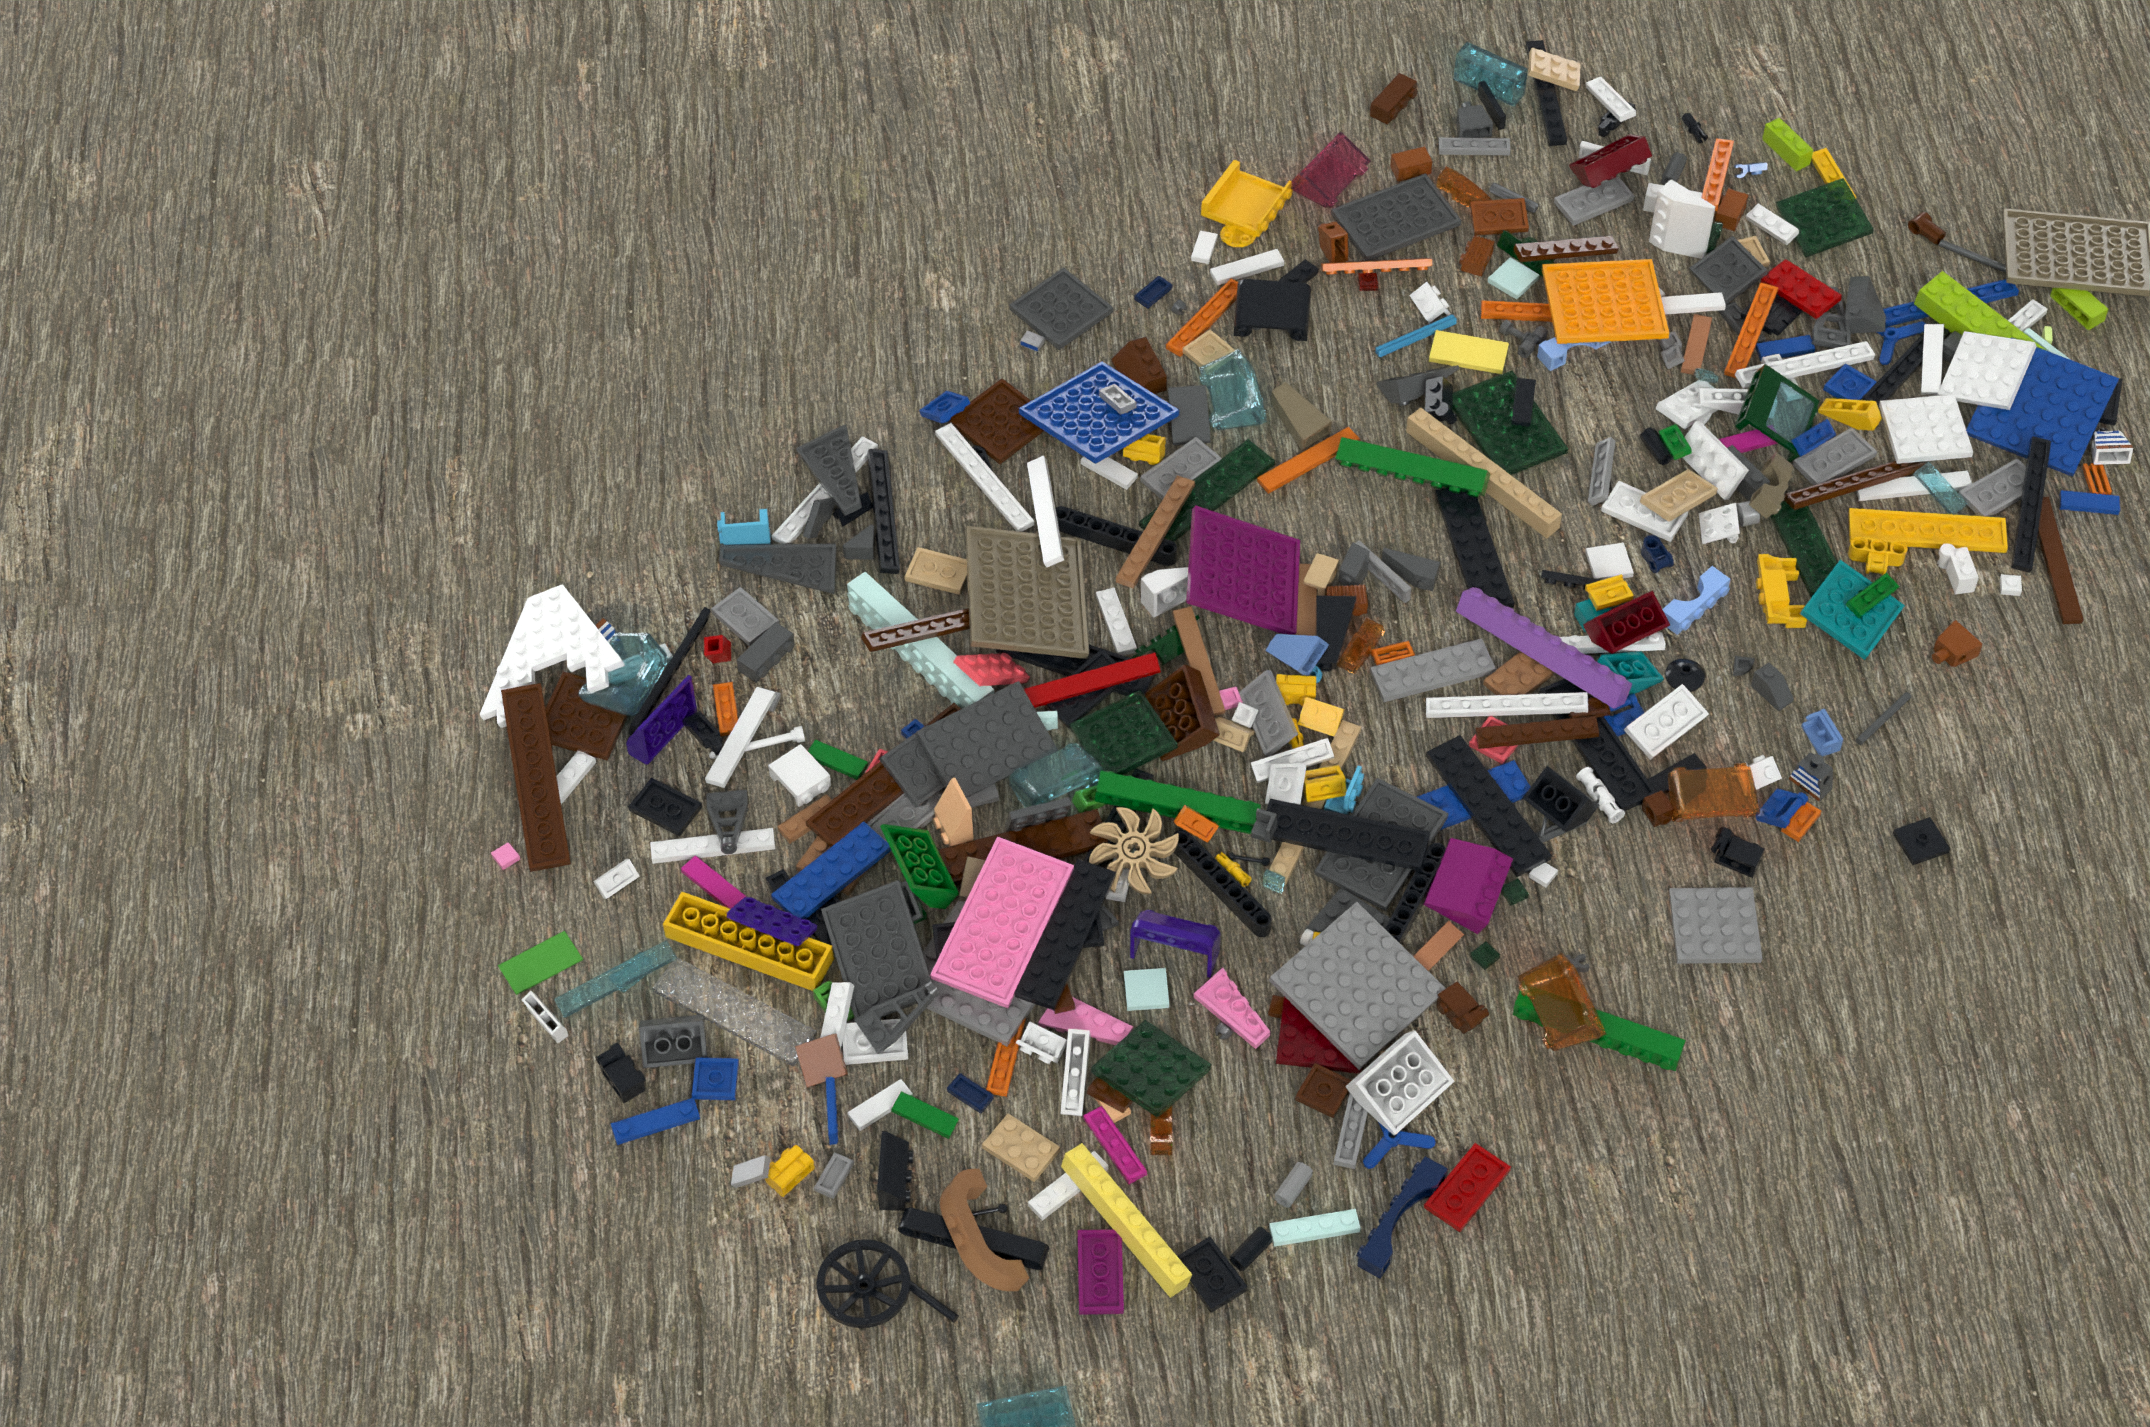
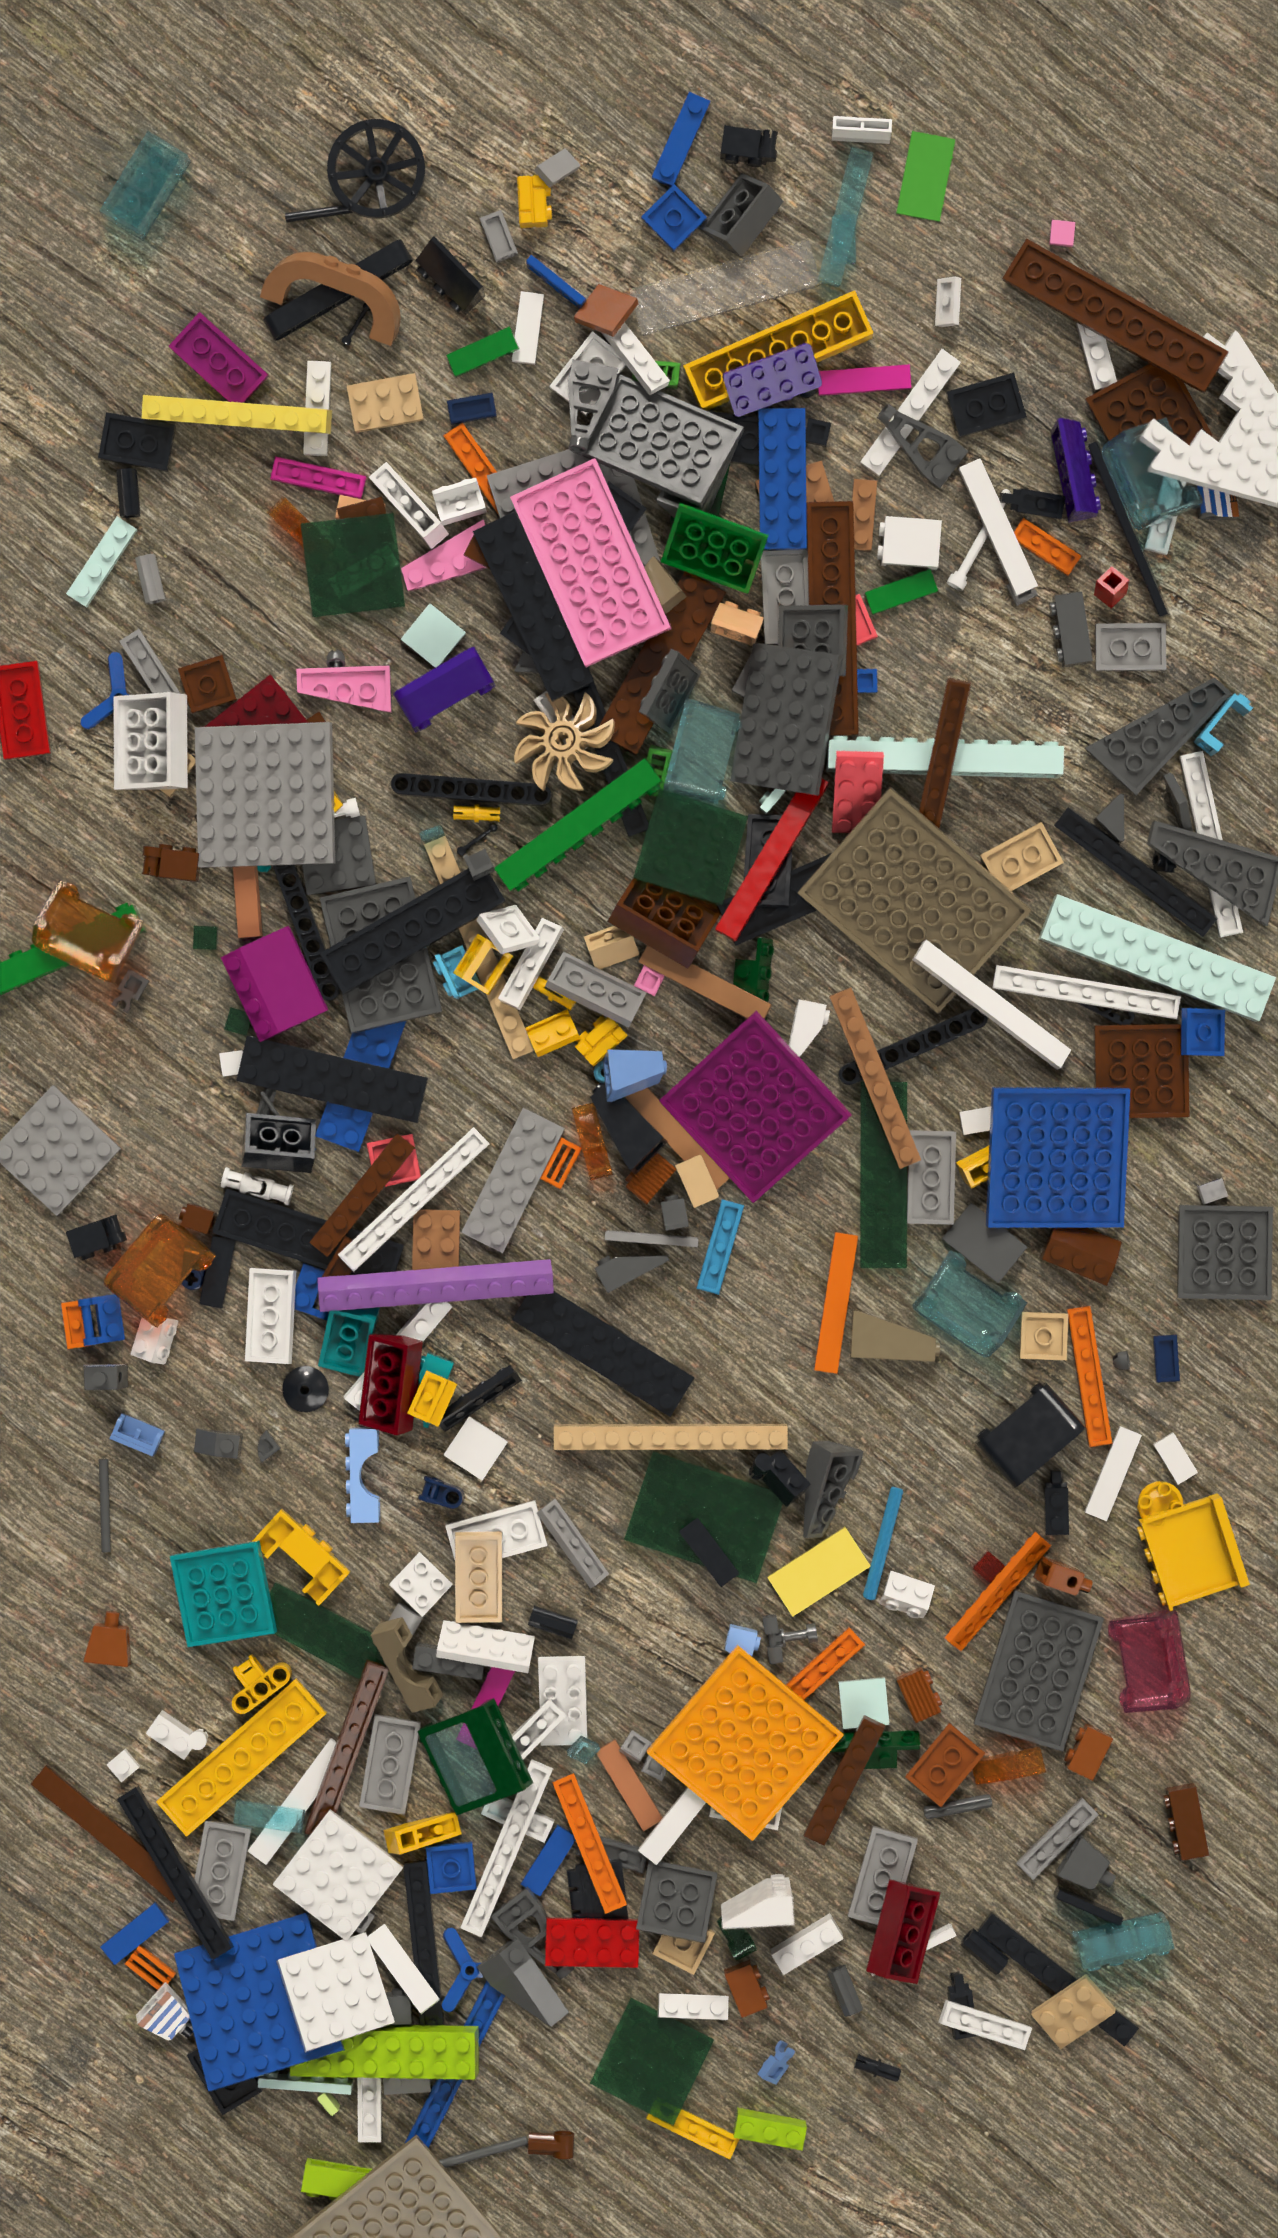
camera: 130 degrees right, 35 degrees up
white plate [1096,588,1137,656] -> none
light grey plate [1099,384,1136,414] -> none
orange plate [1173,805,1219,843] -> none
white tile [1232,702,1258,729] -> none
green brick [1335,437,1491,498] -> none
dark blue arch [1356,1156,1448,1279] -> none
green plate [1659,424,1692,460] -> none
orange plate [1701,138,1734,211] -> none
blue tile [1791,419,1836,457] -> none
green tile [1845,573,1900,618] -> none
none -> dark azure tile [696,1199,744,1295]
none -> black axle [960,1928,1009,1975]
none -> light aqua brick [1038,894,1276,1022]

